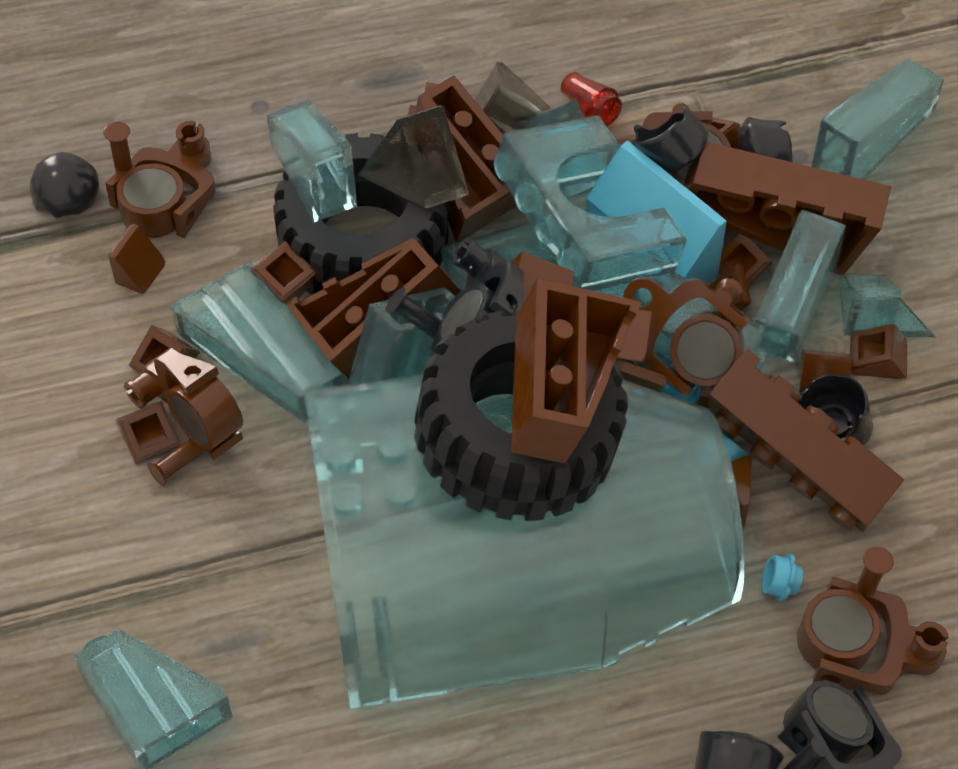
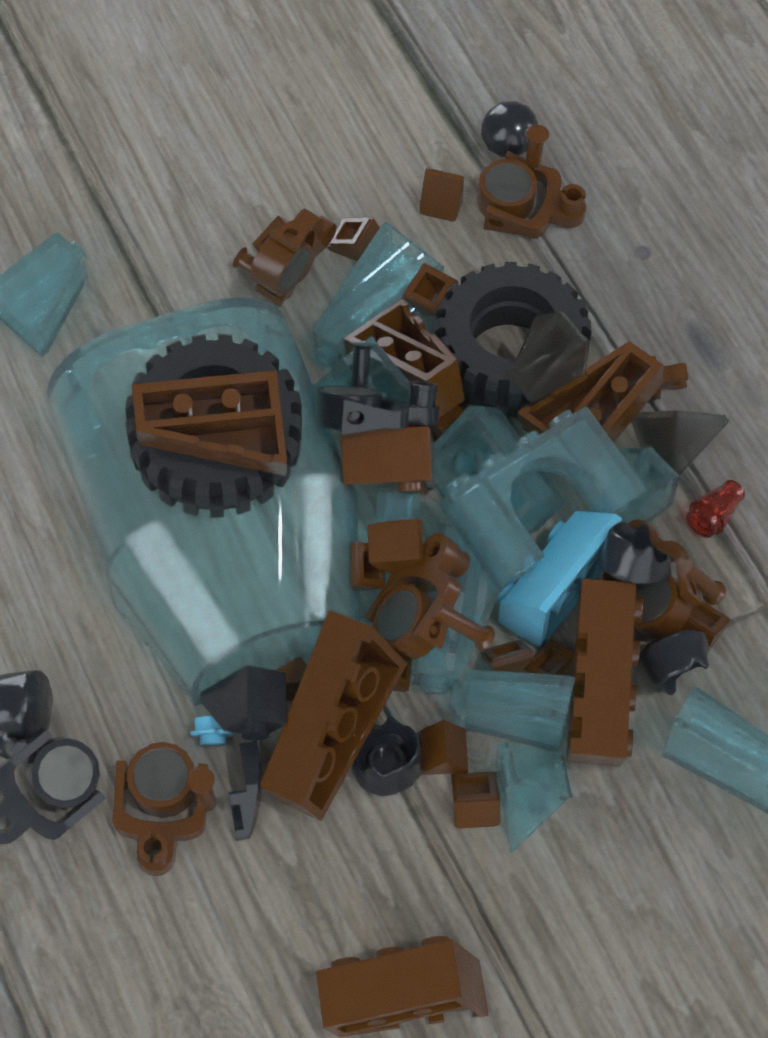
camera: 80 degrees right, 5 degrees up
clear light blue slope [267,100,357,222] -> none
none -> black slope [200,665,287,741]
none -> black slope [228,741,262,841]

